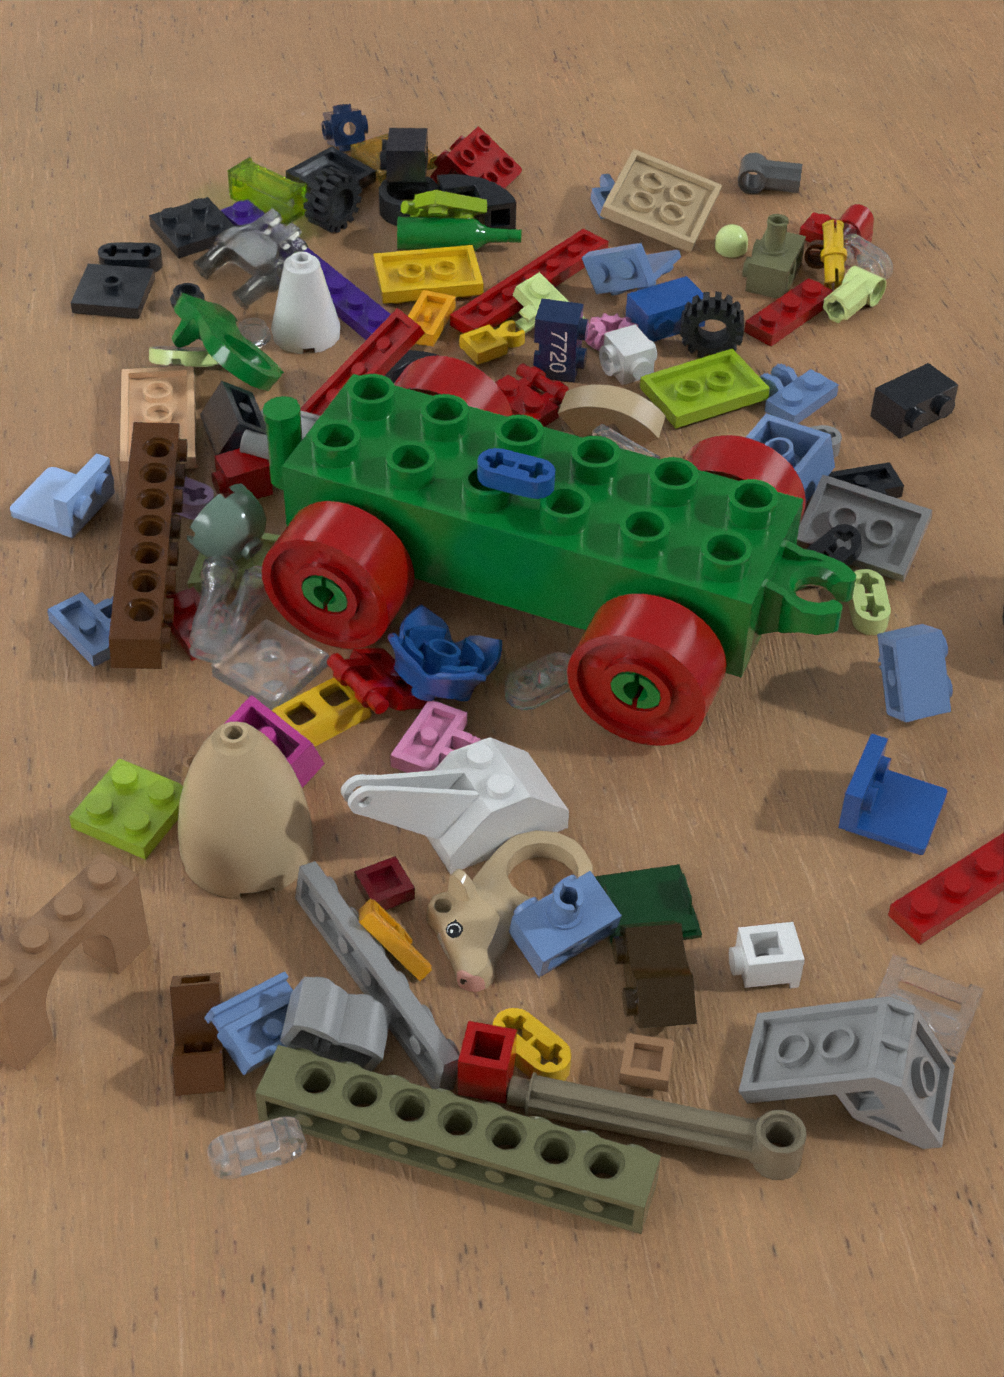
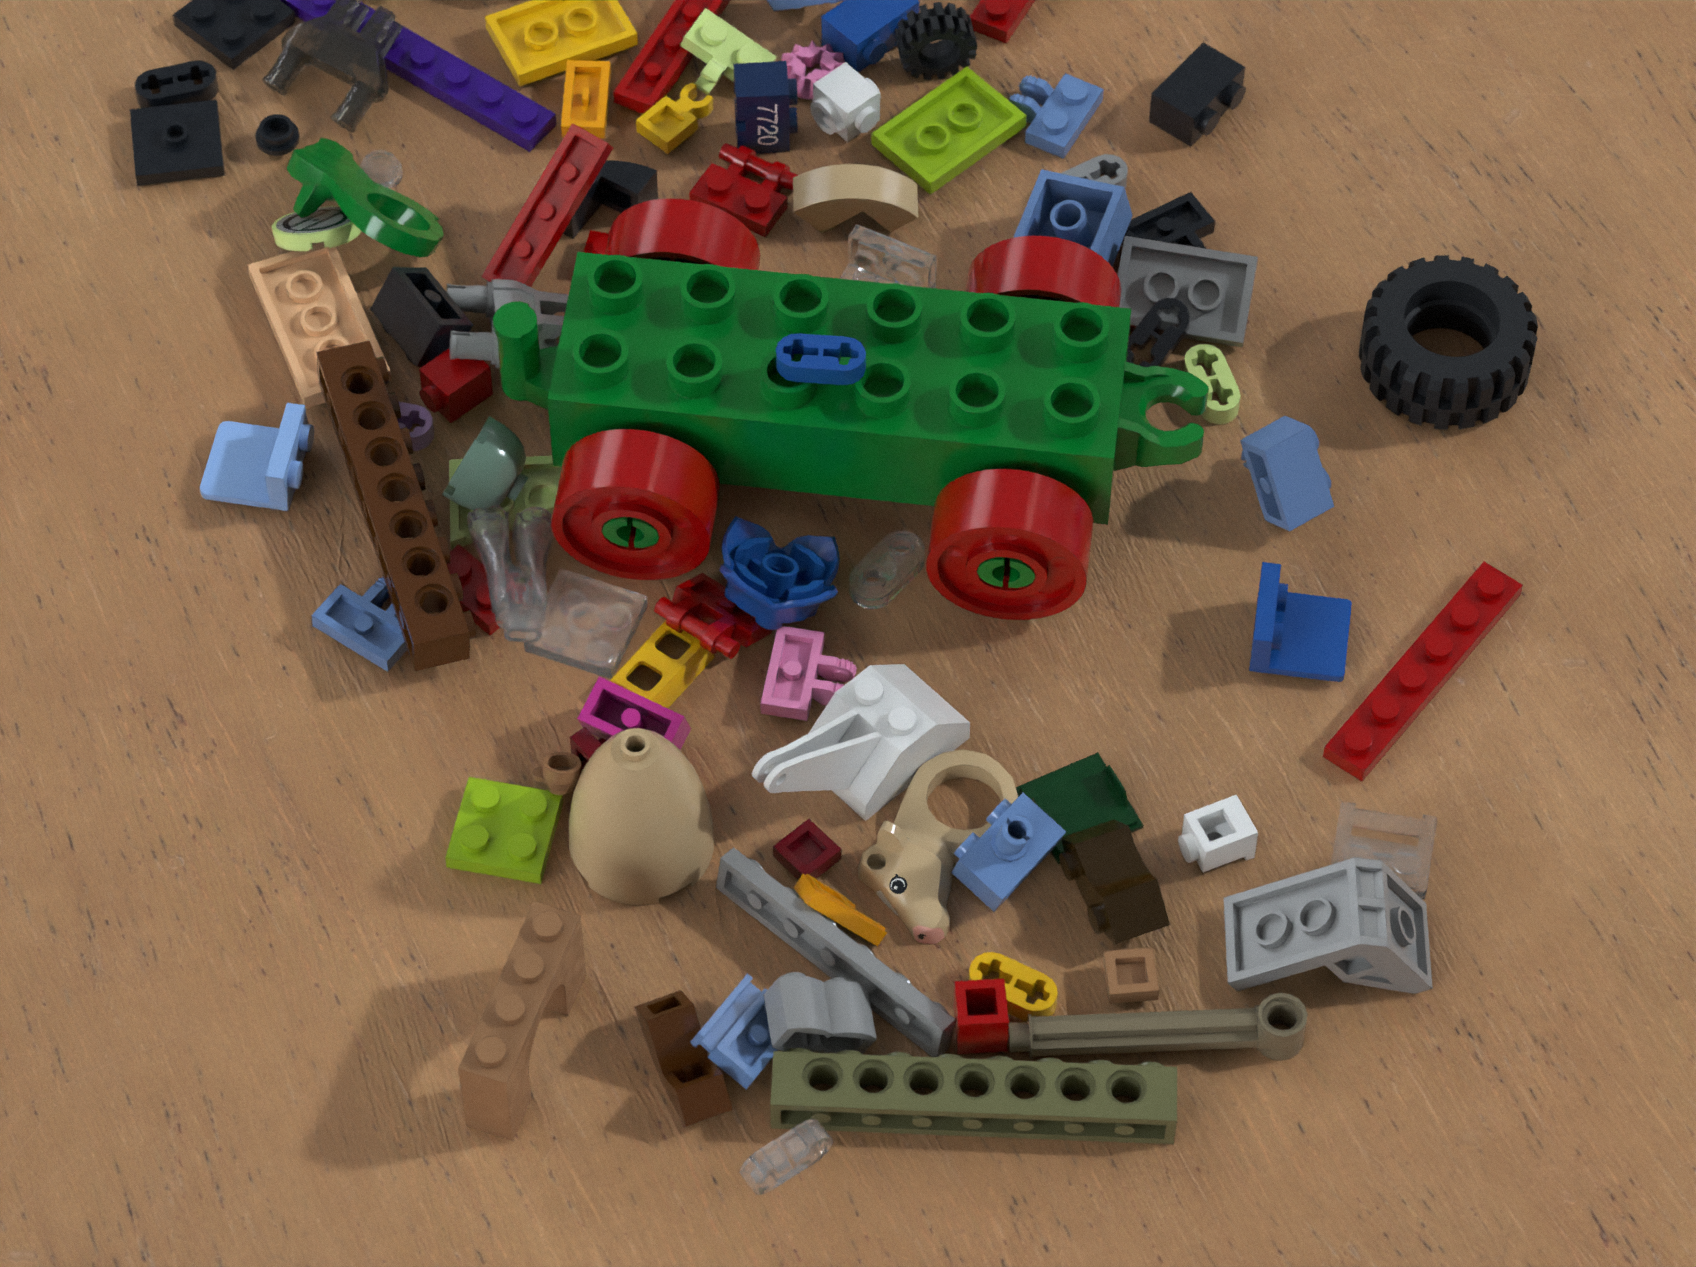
camera: 15 degrees left, 10 degrees up
white cone [271,252,341,354] -> none

